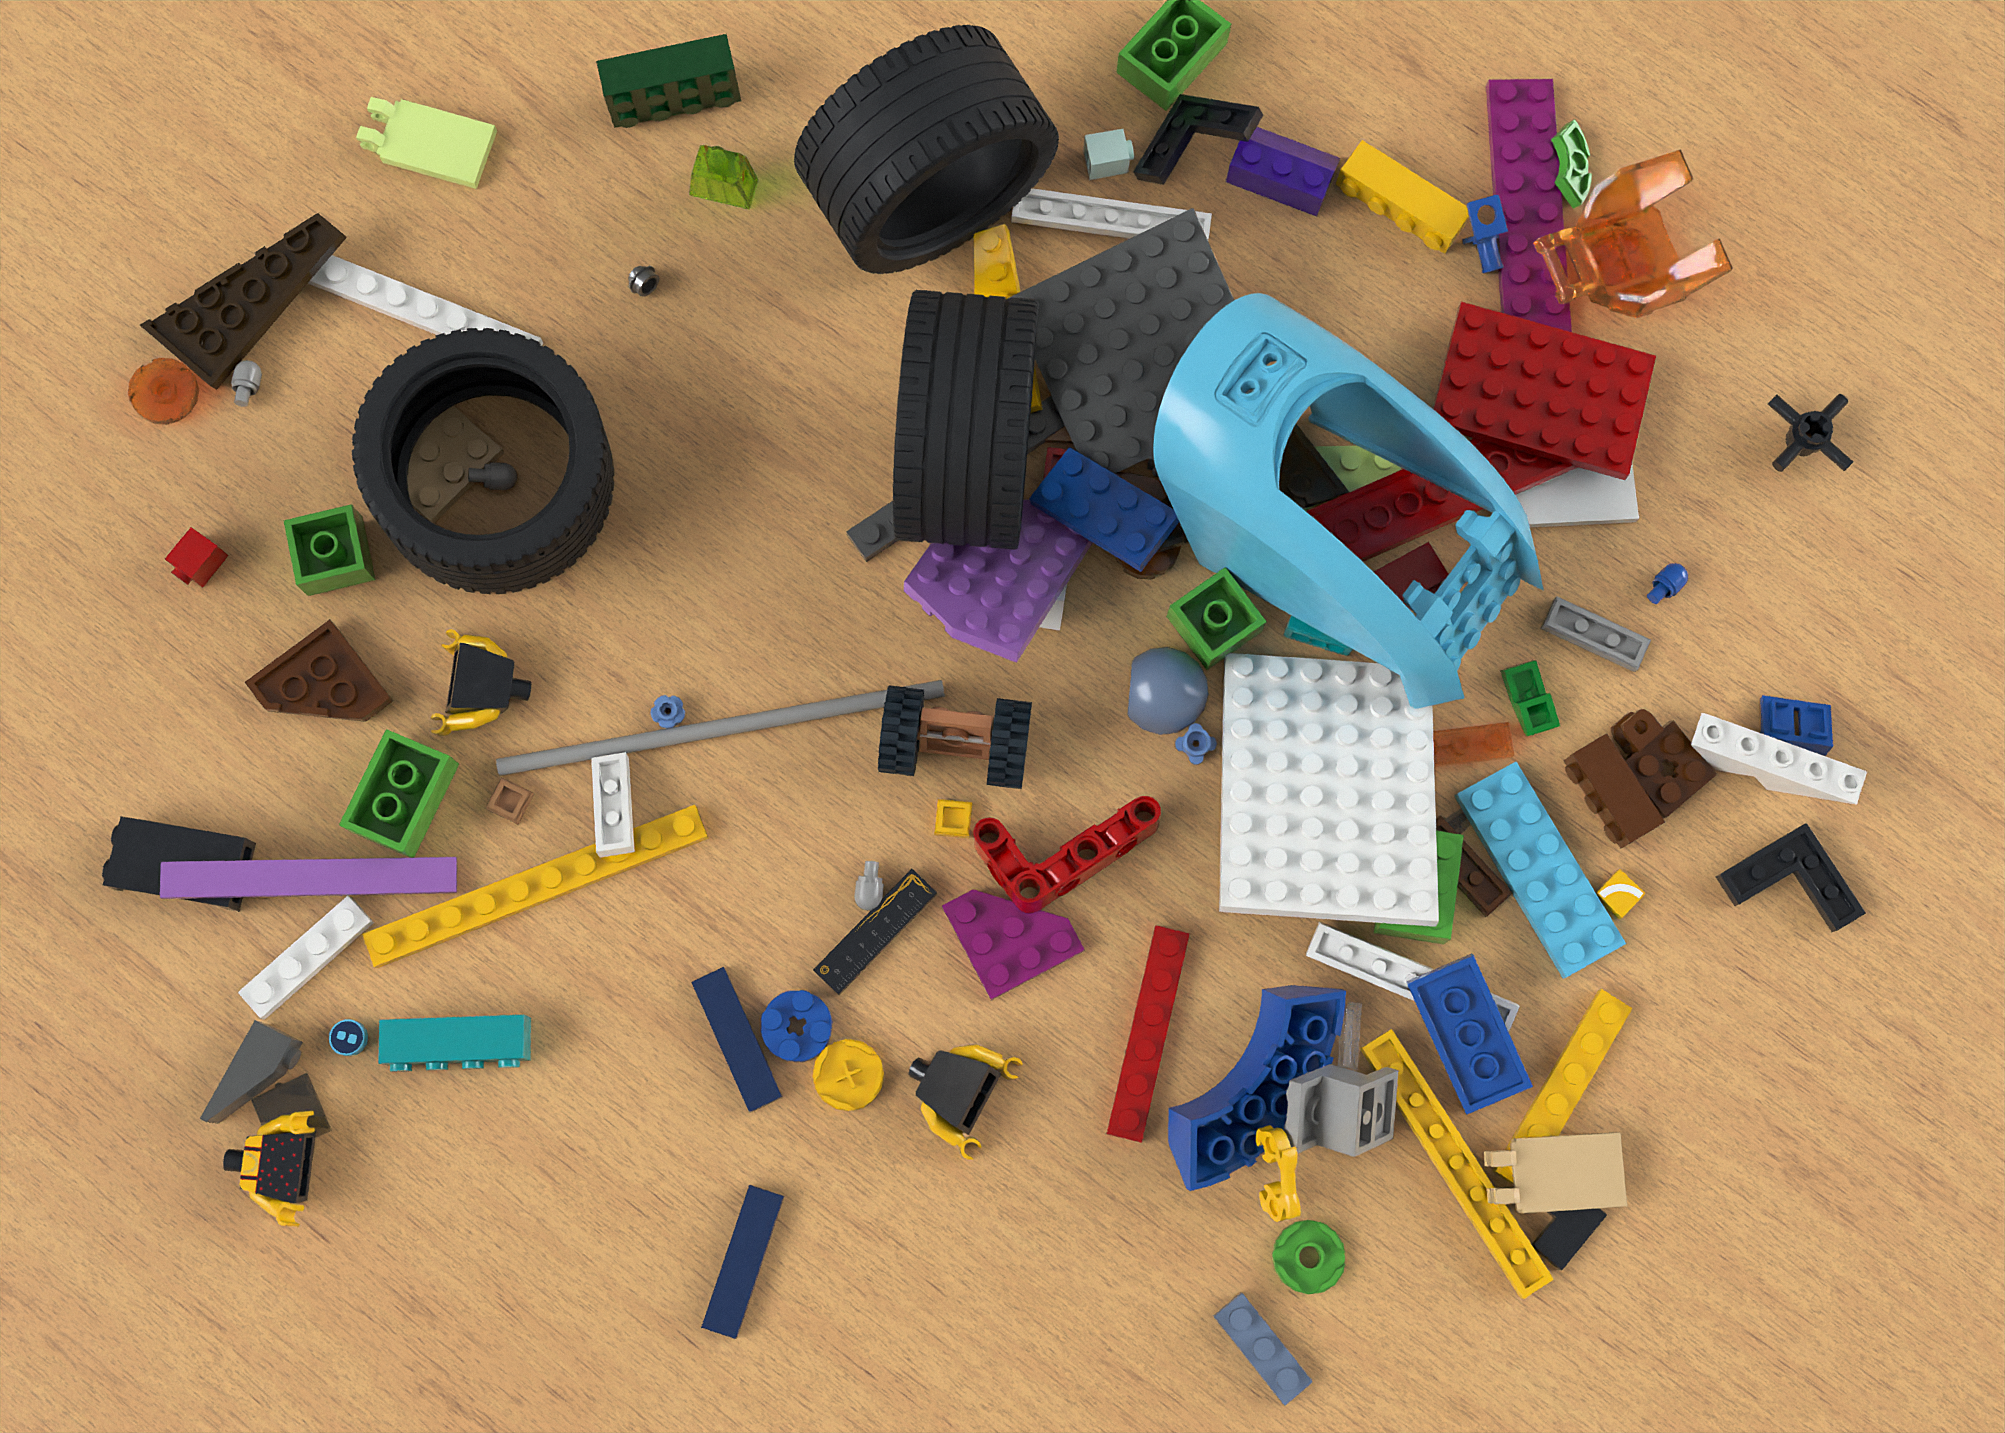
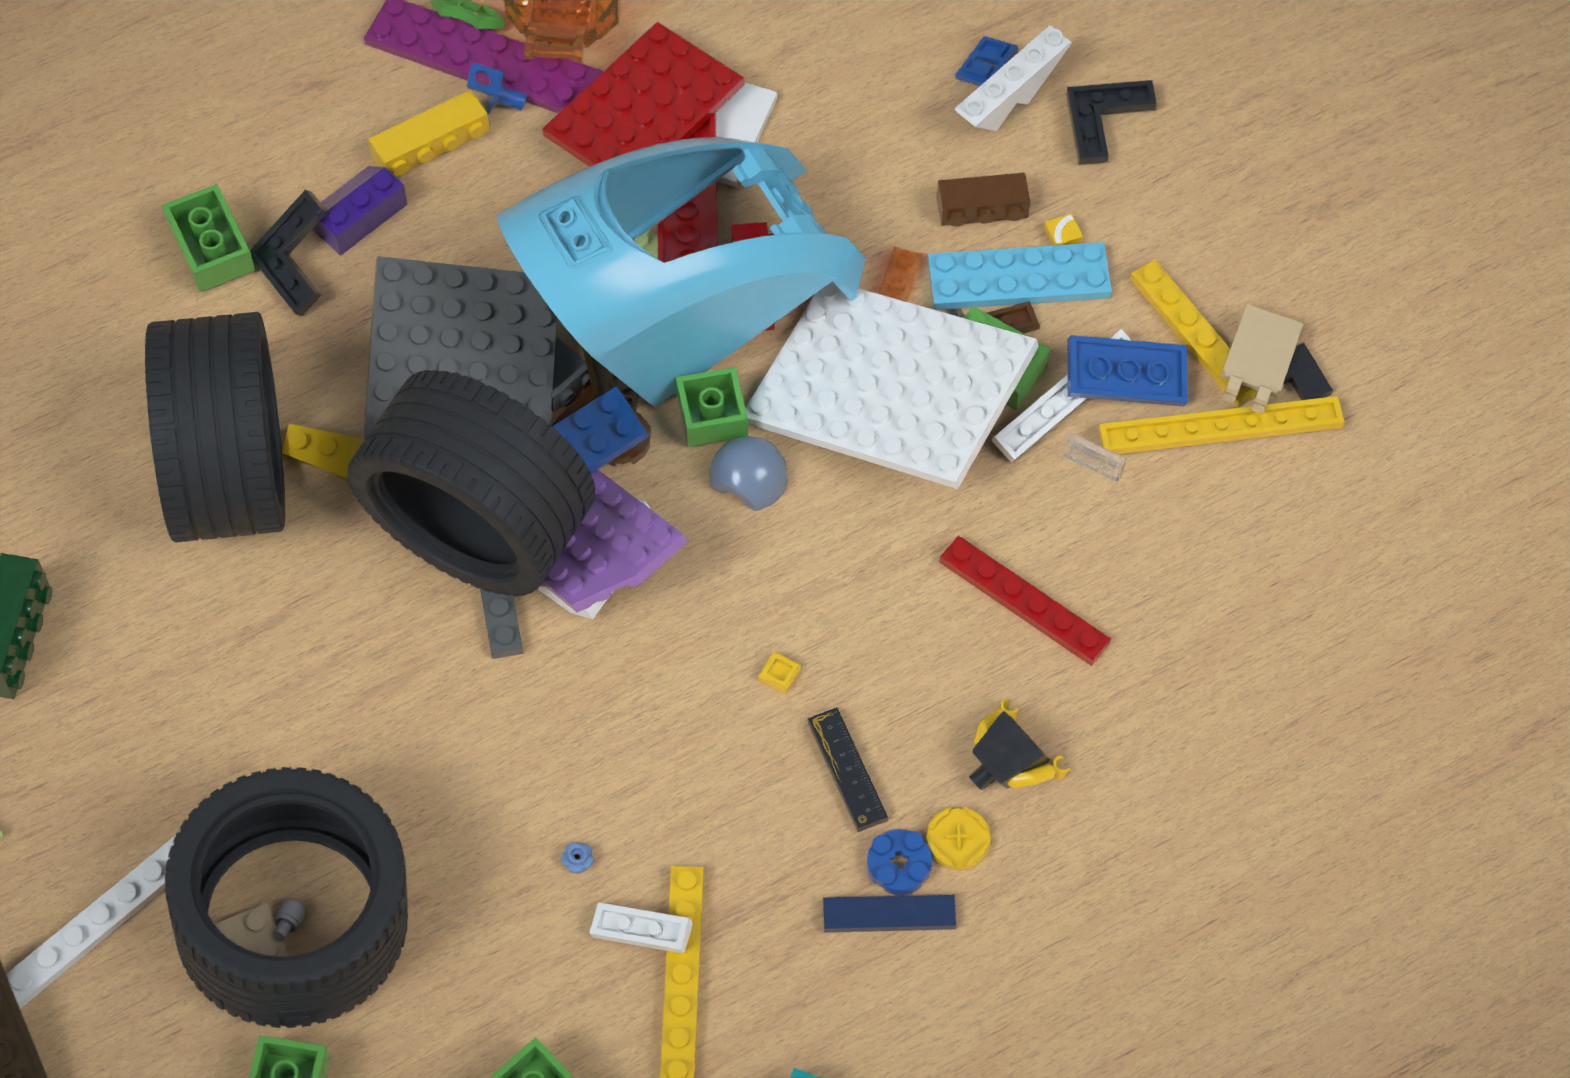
camera: 65 degrees left, 15 degrees down
black torso [430,629,532,736] -> none
medium nougat tile [485,777,534,825] -> none
light grey piece [496,680,945,776] -> none
flat silver plate [628,265,659,297] -> none
clear neon green torso [689,145,758,210] -> none
dark blue tile [701,1185,784,1339] -> none
light grey cylinder [854,861,884,911] -> none
black plate [878,685,1032,789] -> none
magenta plate [942,889,1085,1000] -> none
red beam [973,796,1161,913] -> none
white plate [1011,188,1212,239] -> none
light aqua brick [1083,129,1134,180] -> none
blue brick [1168,985,1346,1191] -> none
medium blue plate [1175,723,1217,765] -> none
sand blue plate [1213,1293,1313,1406] -> none
yellow helmet [1256,1125,1301,1222] -> none
bright green tile [1272,1220,1345,1294] -> none
teal plate [1283,616,1353,656] -> none
light grey bracket [1284,1064,1398,1157] -> none
green slope [1500,660,1560,736] -> none
light grey tile [1541,597,1651,672] -> none
reddish brown plate [1611,709,1717,818] -> none
blue cylinder [1647,563,1688,604] -> none

